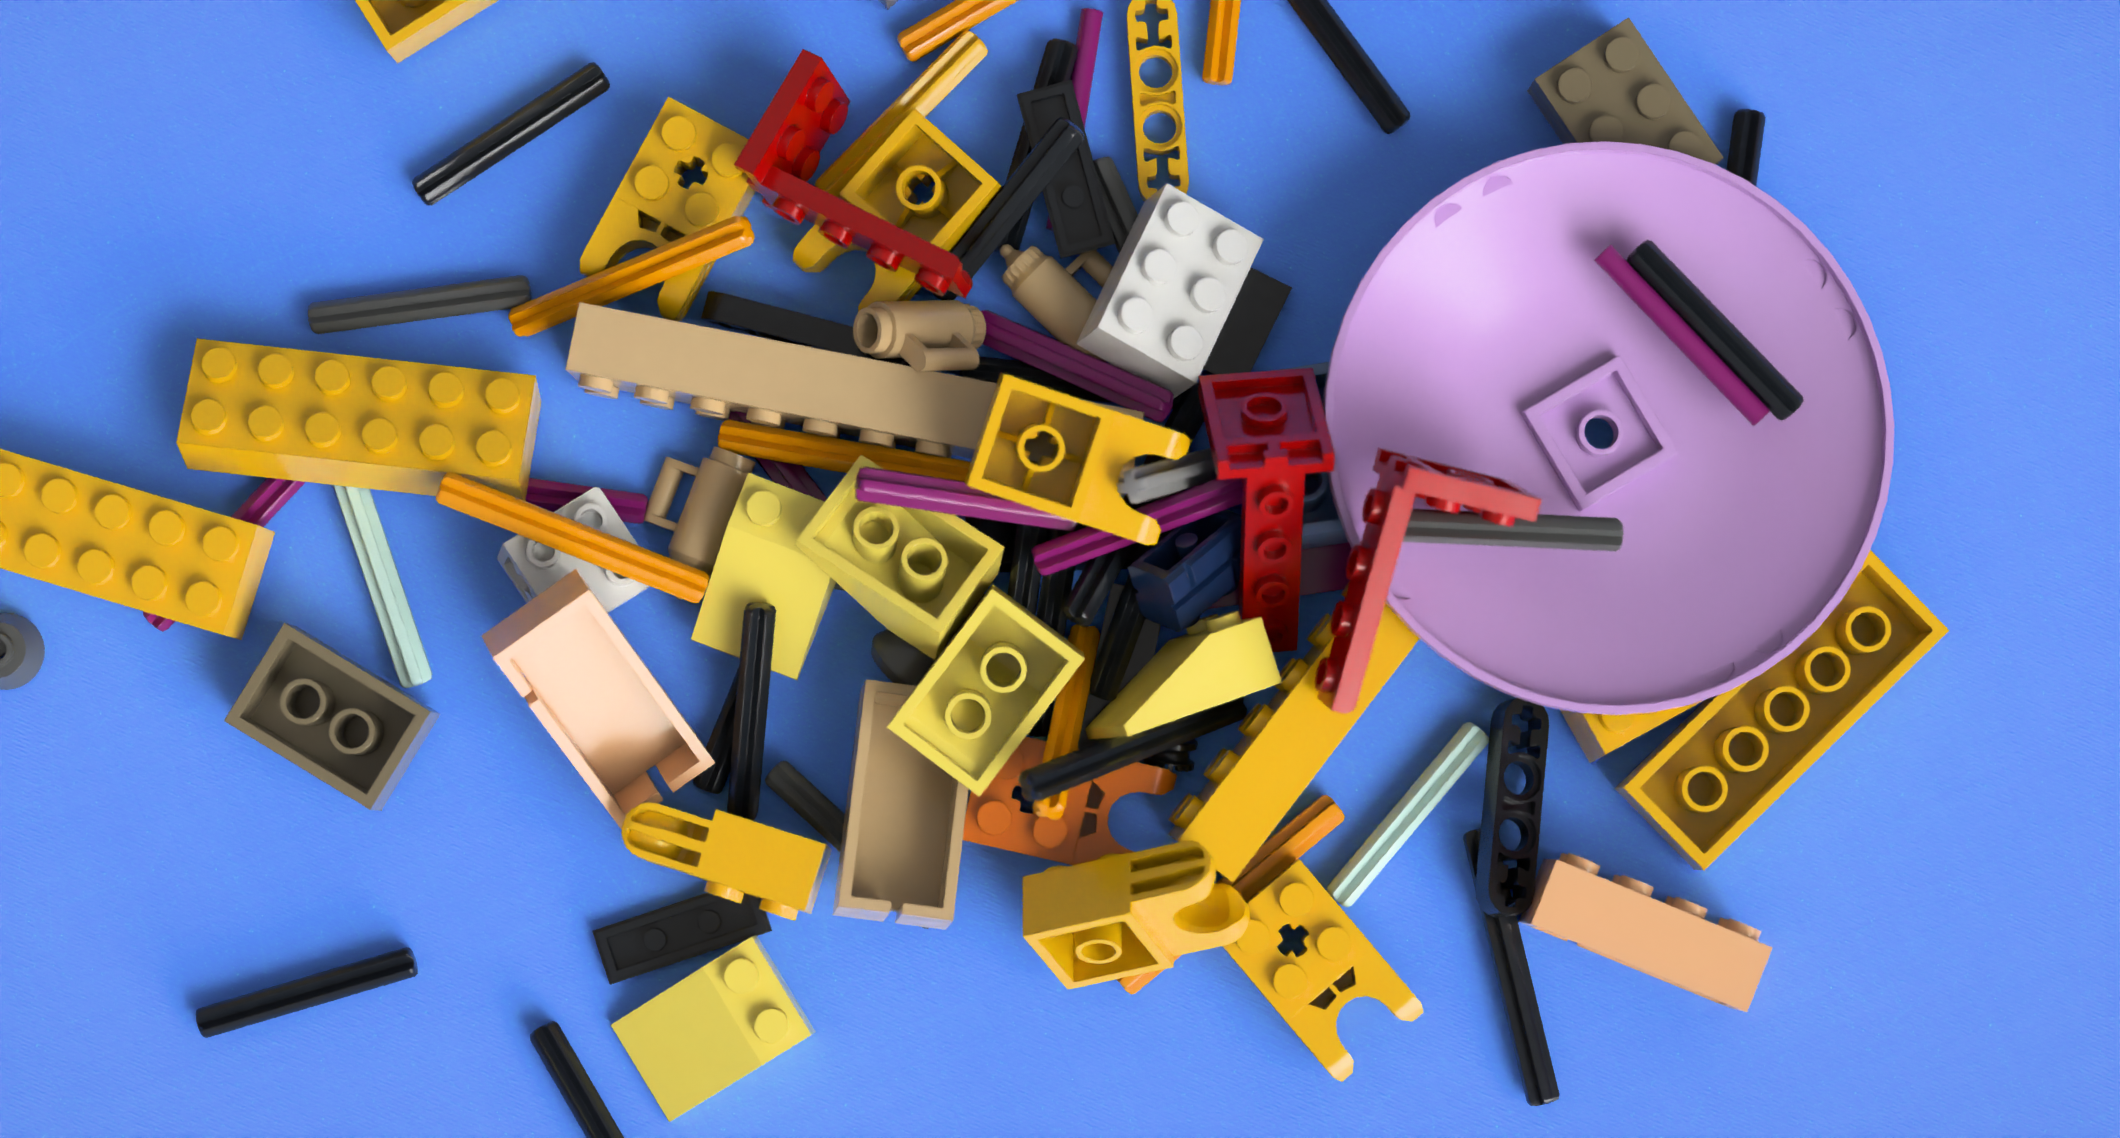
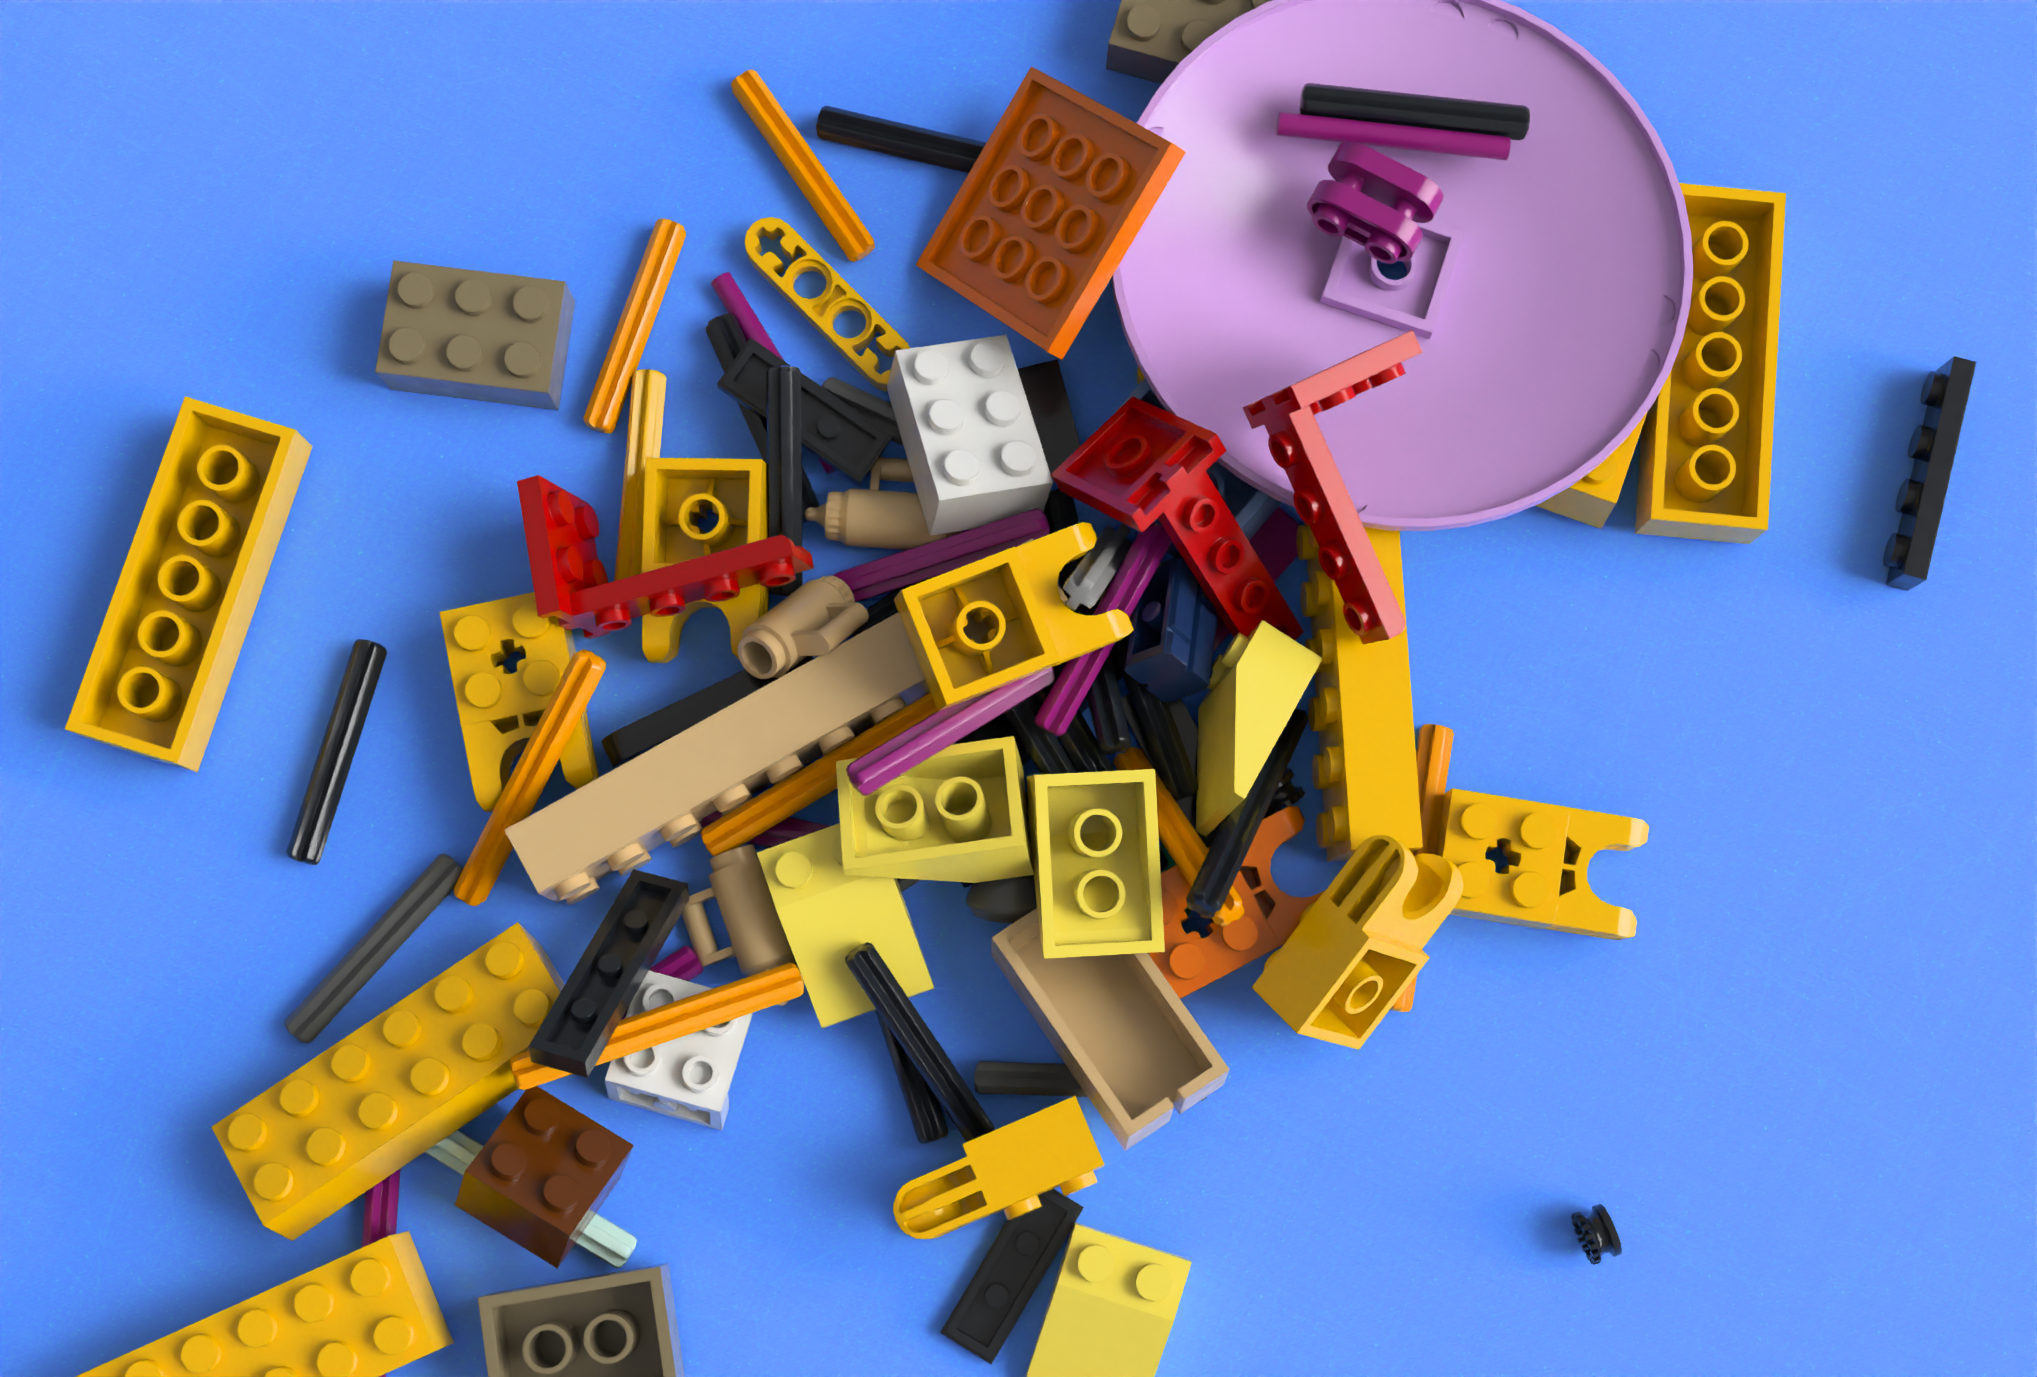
camera: 45 degrees left, 5 degrees down
light nougat piece [481,569,715,830] -> none
light aqua axle [1327,722,1489,908] -> none
dark grey axle [1403,509,1623,551] -> none
black axle [1463,828,1560,1106] -> none
black beam [1475,698,1549,918] -> none
light nougat piece [1518,853,1773,1012] -> none
none -> reddish brown brick [455,1086,634,1269]
none -> black plate [528,869,690,1078]
none -> orange plate [916,66,1186,360]
none -> magenta brick [1307,142,1444,264]
none -> black plate [1883,356,1977,591]

